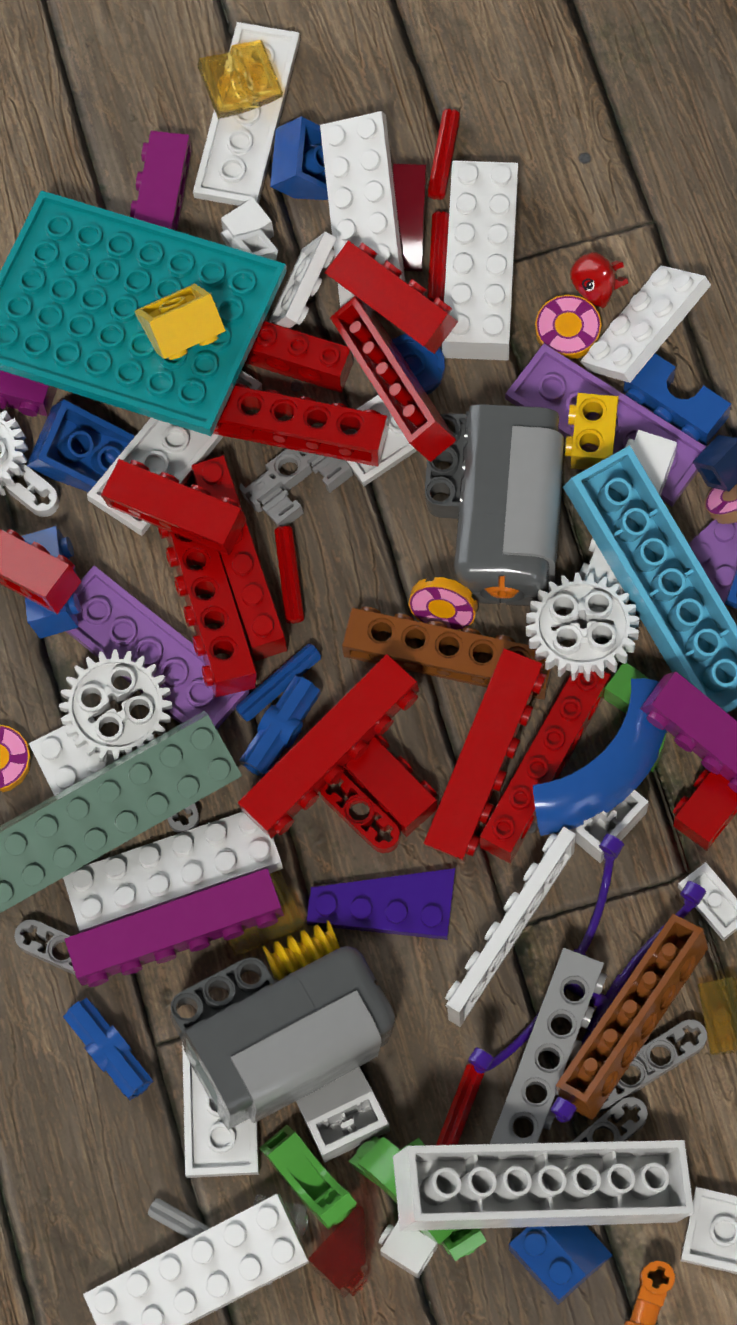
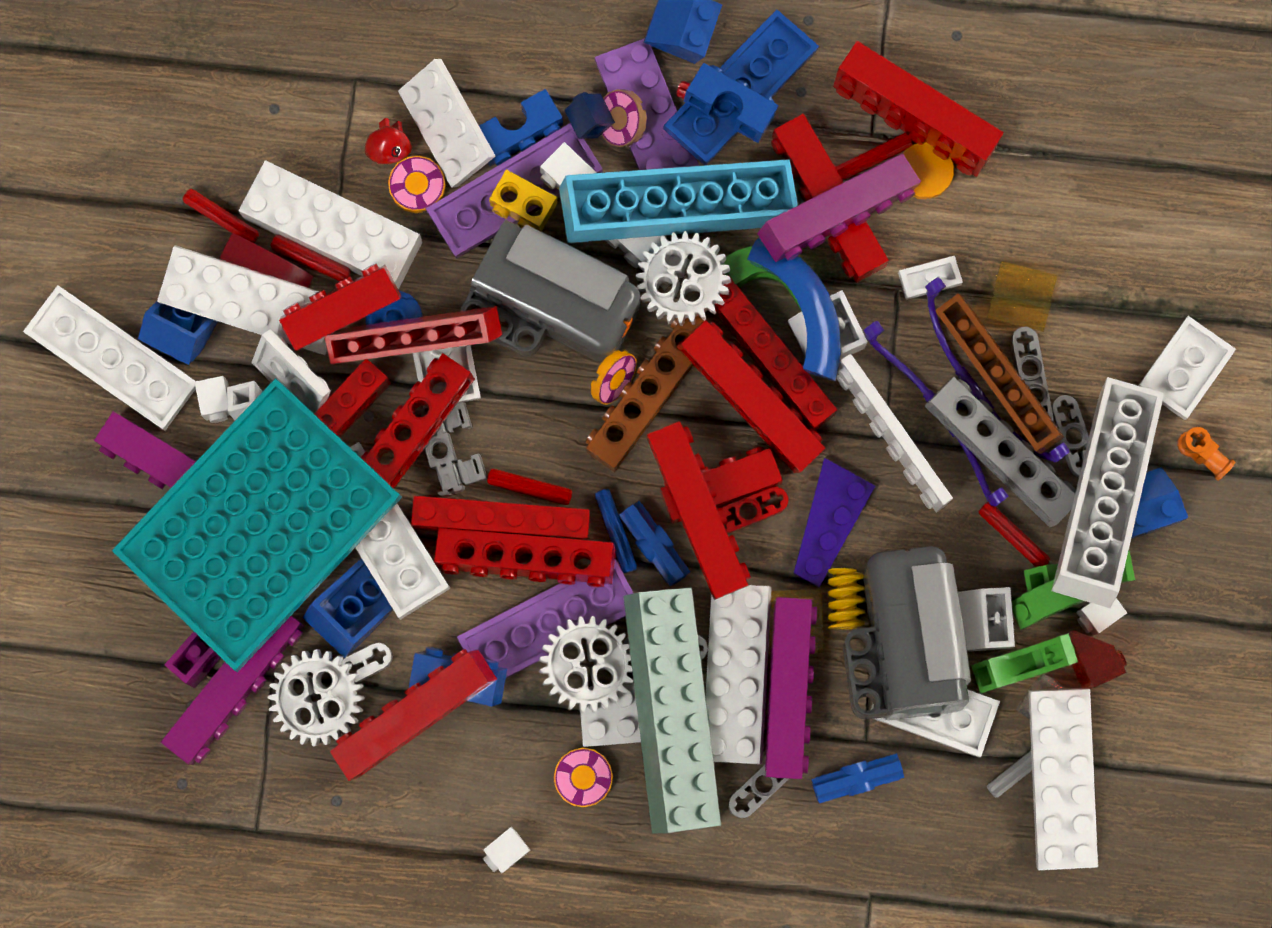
camera: 75 degrees left, 10 degrees up
red brick [101,459,247,556] -> none
yellow slope [134,284,226,360] -> none
clear yellow slope [197,40,283,119] -> none

